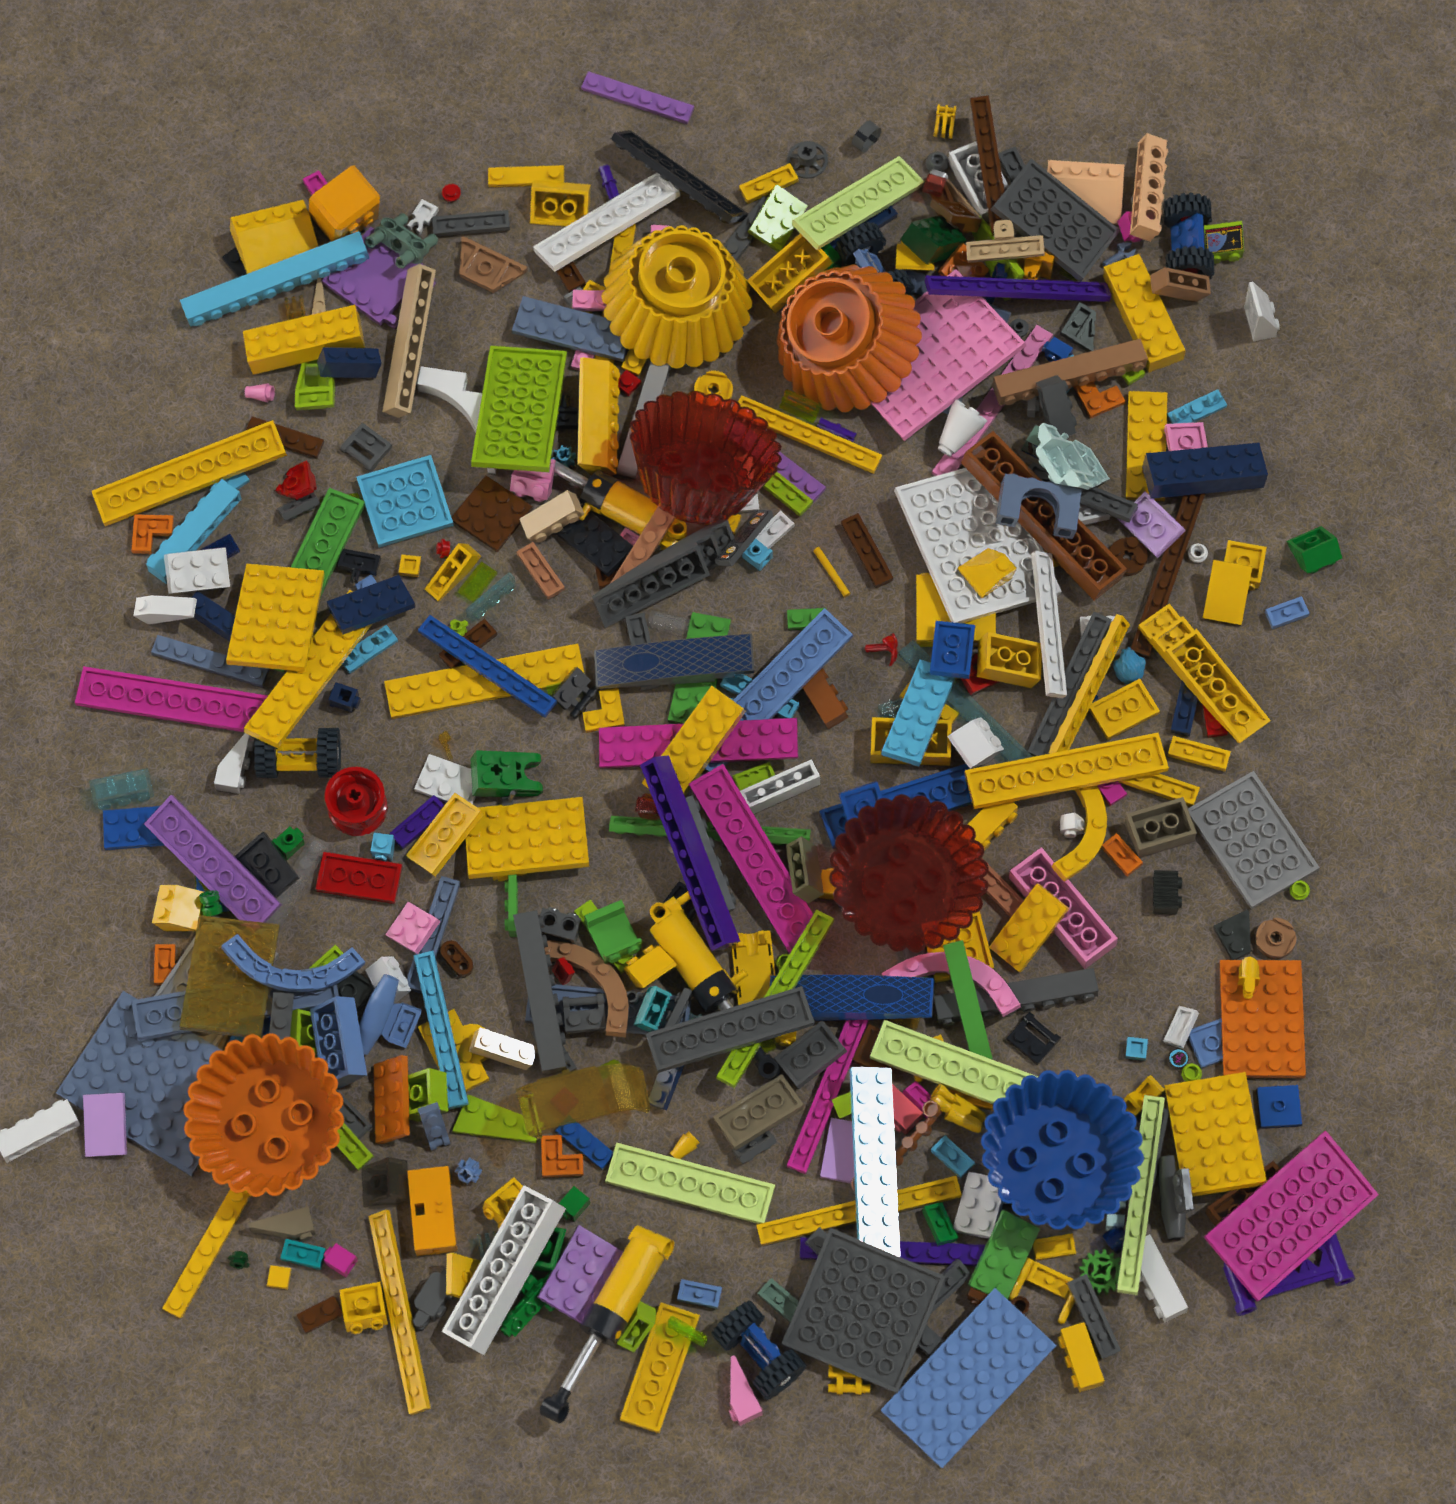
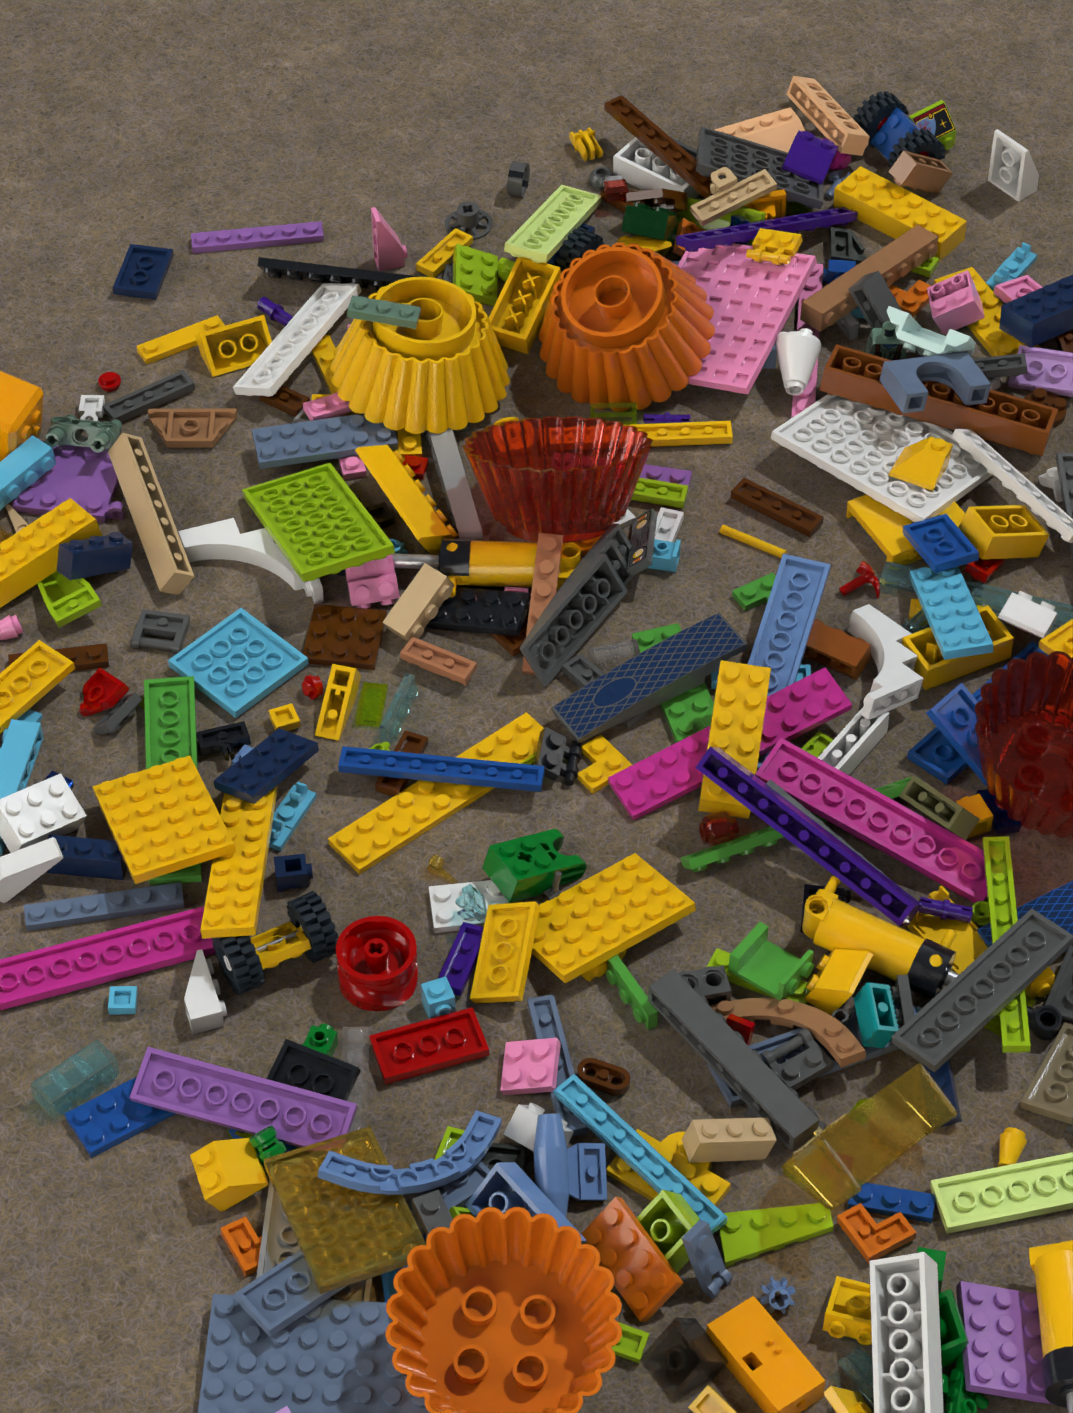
camera: 30 degrees left, 20 degrees down
none -> medium azure plate [108,986,138,1015]
none -> dark blue plate [113,244,174,300]
none -> sand green plate [347,295,421,329]
none -> bright pink slope [371,207,408,271]
none -> clear light blue tile [455,884,487,921]
none -> yellow plate [746,228,803,265]
none -> dark purple slope [782,131,839,185]
none -> white arch [847,604,924,720]
none -> dark purple pin [919,896,973,924]
none -> bright pink slope [927,270,985,334]

